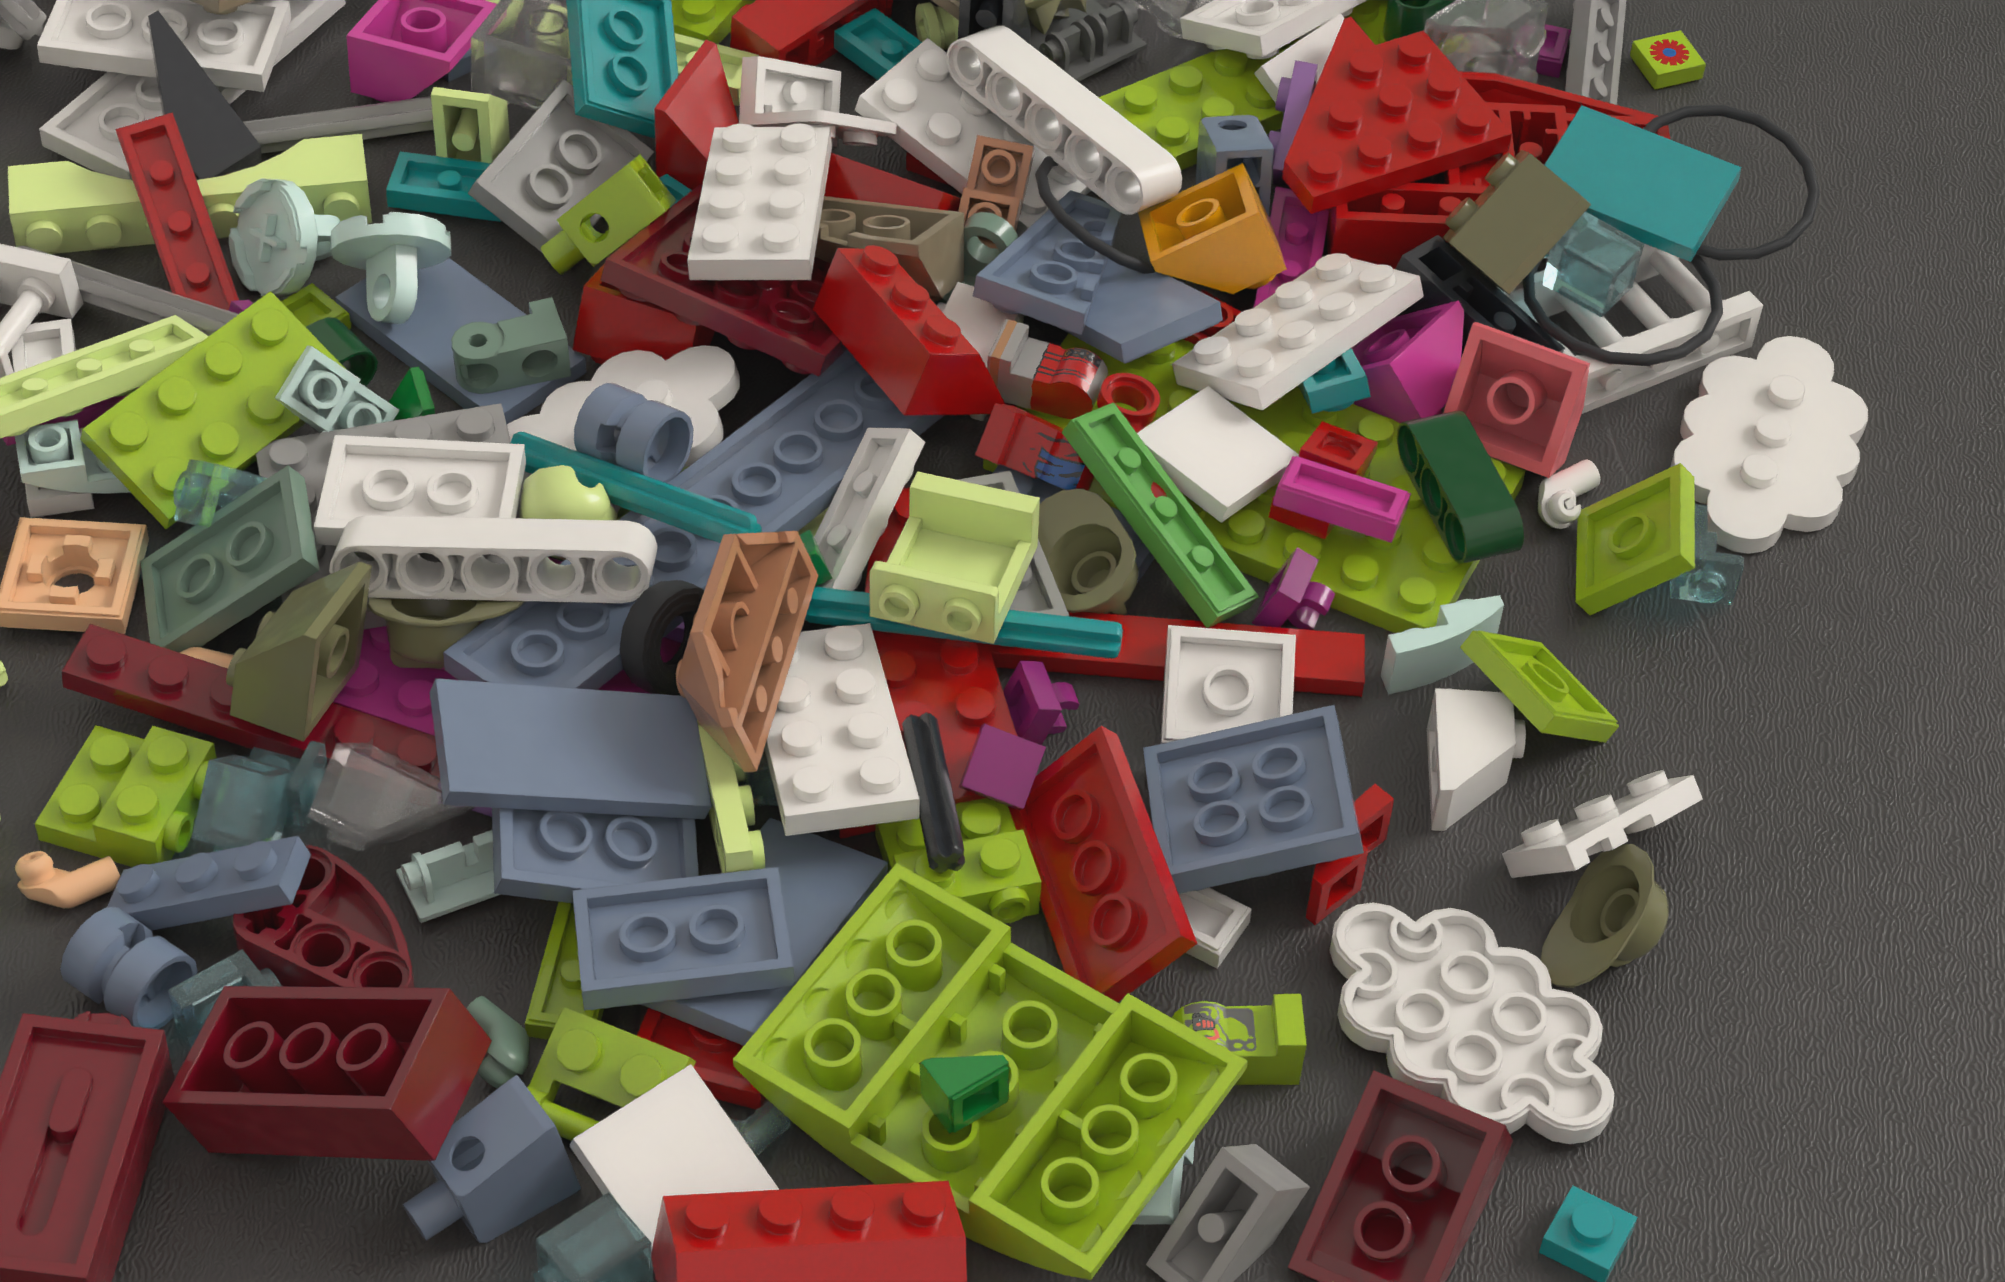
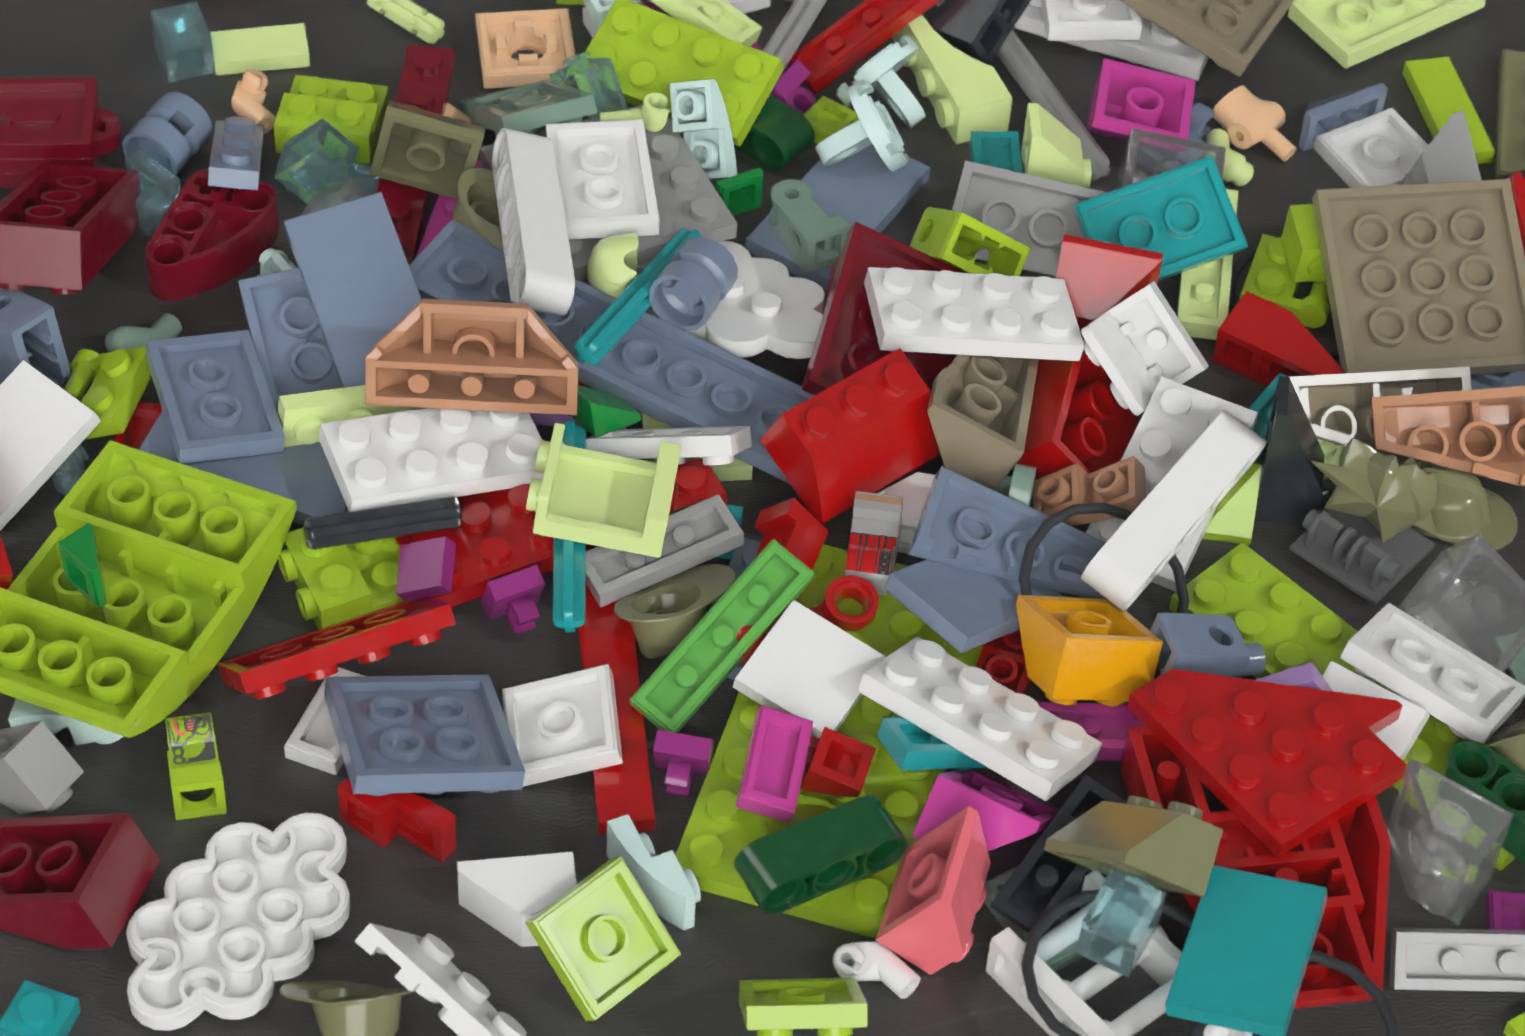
camera: 80 degrees right, 0 degrees up
none -> yellowish green hand [600,93,669,132]

